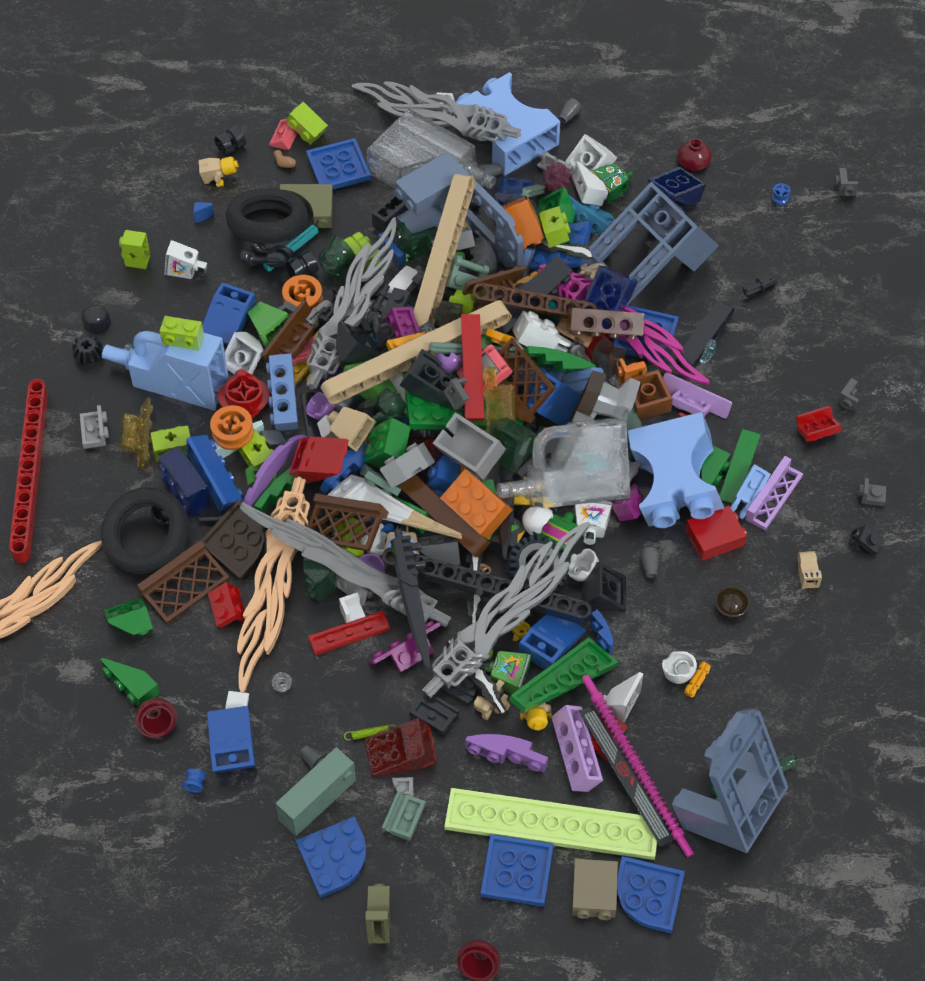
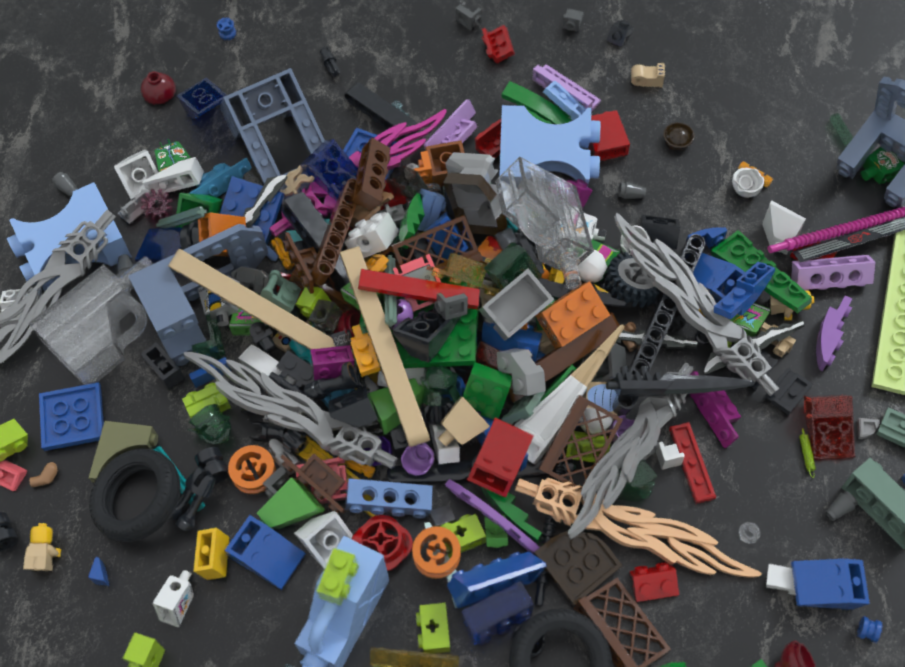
camera: 80 degrees left, 5 degrees up
lime brick [539,206,571,248] -> none
none -> yellow brick [194,528,229,580]
none -> blue slope [714,262,775,319]

